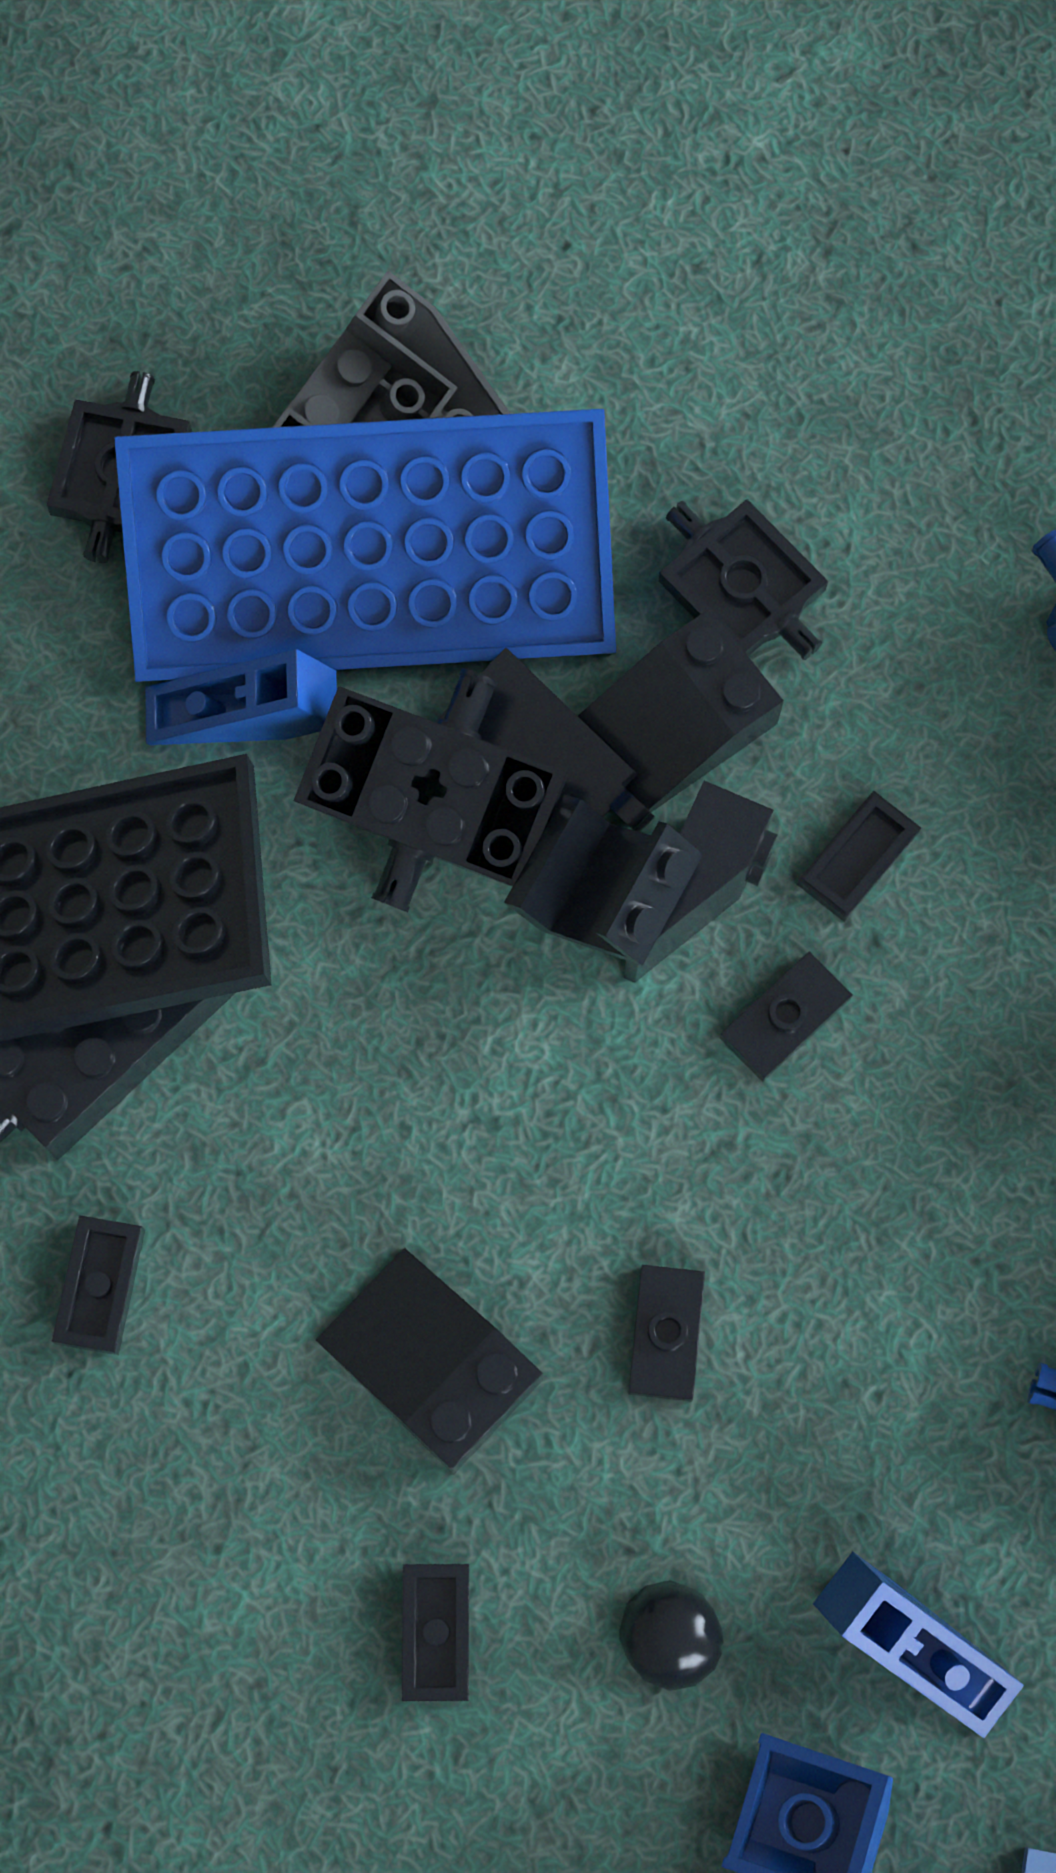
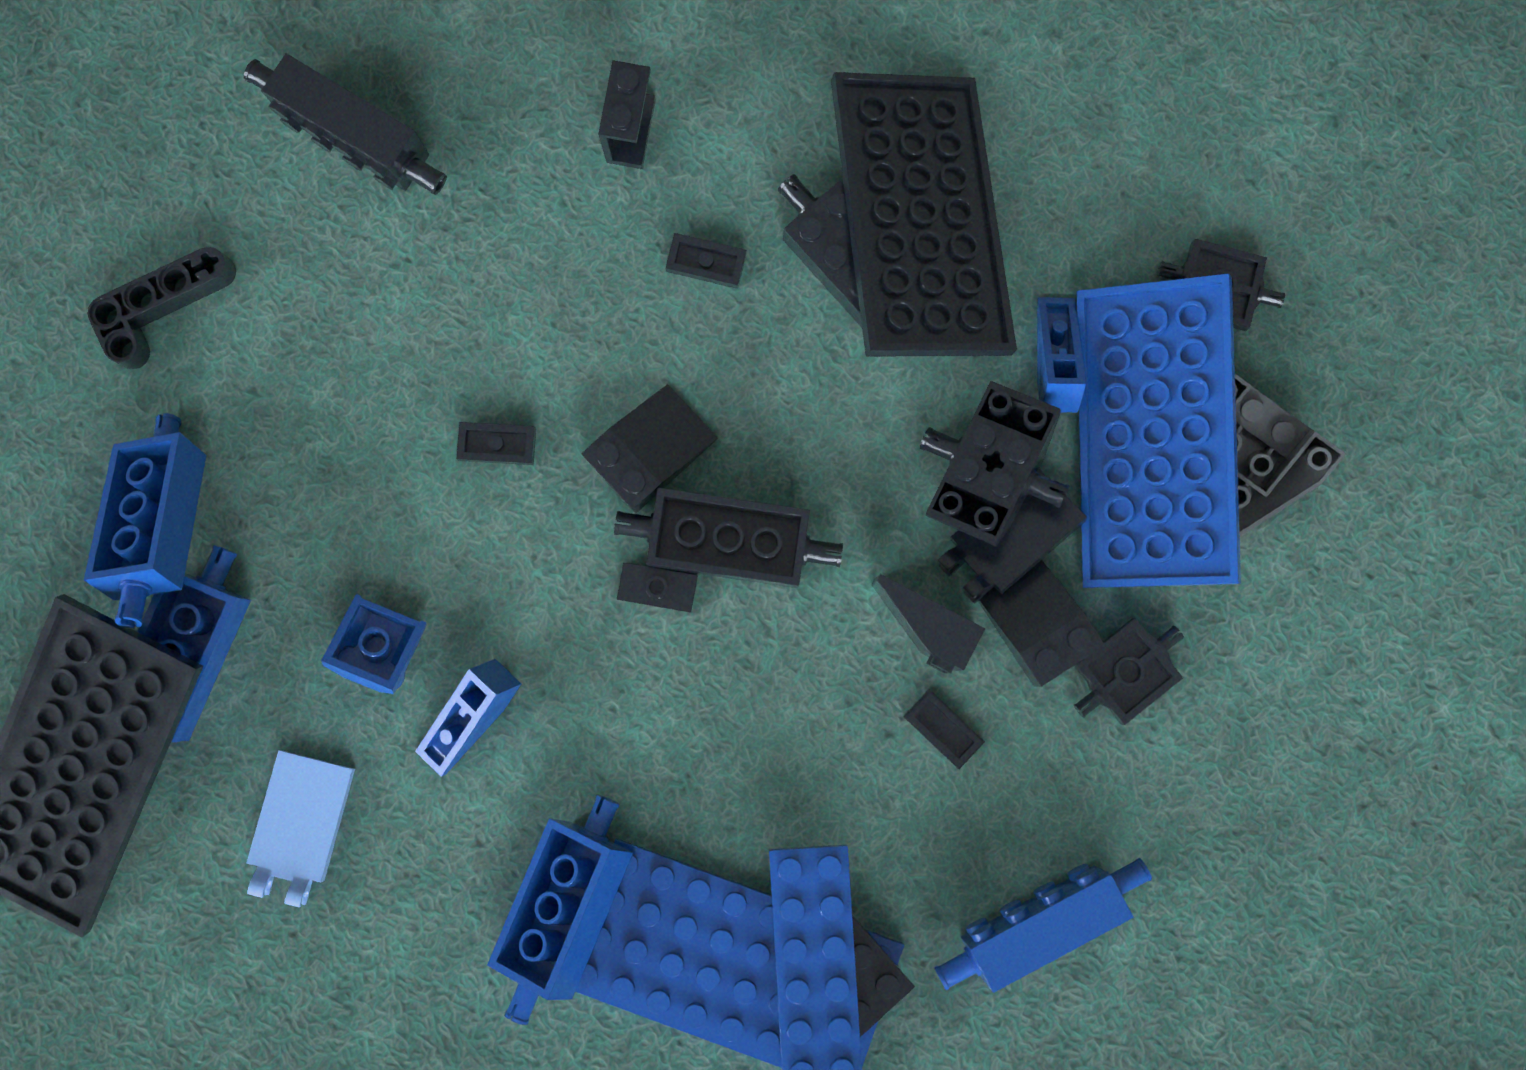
camera: 90 degrees right, 10 degrees up
black panel [504,795,703,966] -> none
black hair [619,1580,724,1691] -> none
black plate [720,951,853,1082] -> none
none -> black brick [614,488,843,588]

